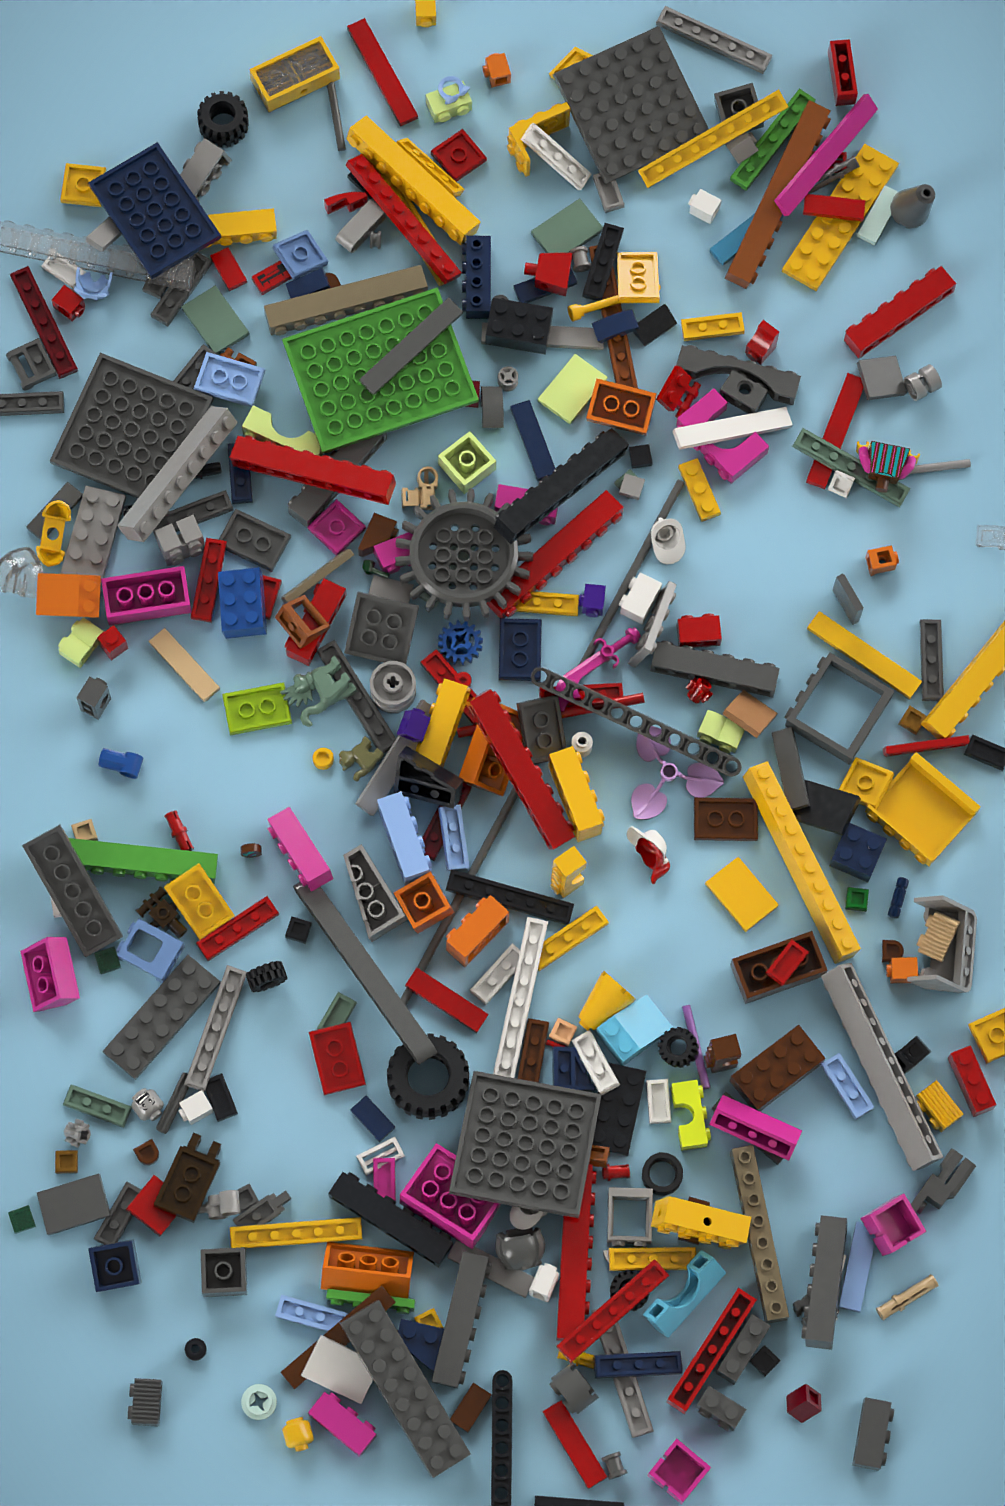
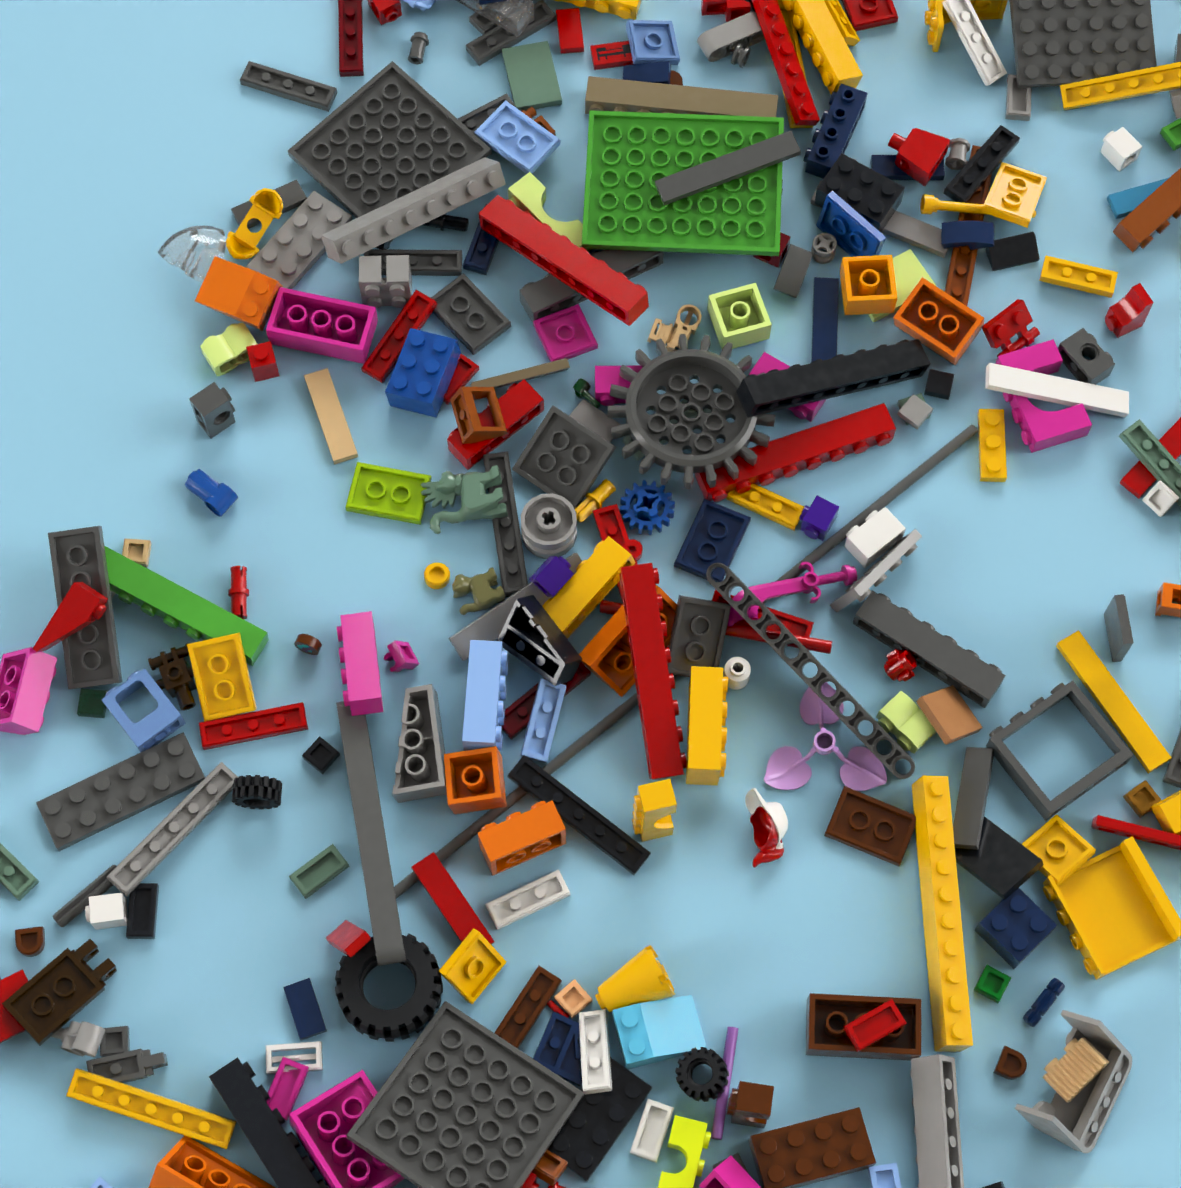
camera: 25 degrees right, 5 degrees down
dark grey plate [6,338,57,390] -> none
light grey head [131,1088,164,1121] -> none
dark grey brick [201,1247,247,1297] -> none
red tile [309,1022,366,1095] -> none
reddish brown slope [358,513,399,557] -> none
white tile [493,917,548,1078] -> none
sand green tile [531,198,603,253] -> none
yellow tile [538,905,609,971] -> none
white piece [651,517,686,564] -> none
dark grey arch [676,345,801,405] -> none
red brick [676,613,722,648] -> none
yellow tile [705,857,779,932] -> none
orange brick [886,957,918,984] -> none
none -> red slope [33,582,108,652]
none -> red tile [326,920,371,957]
none -> dark pink tile [384,640,420,672]
none -> dark grey pin [408,32,429,64]
none -> yellow plate [438,928,506,1004]
none -> yellow axle [575,479,616,523]
none -> blue tile [816,191,886,257]
none -> light orange brick [840,255,897,315]

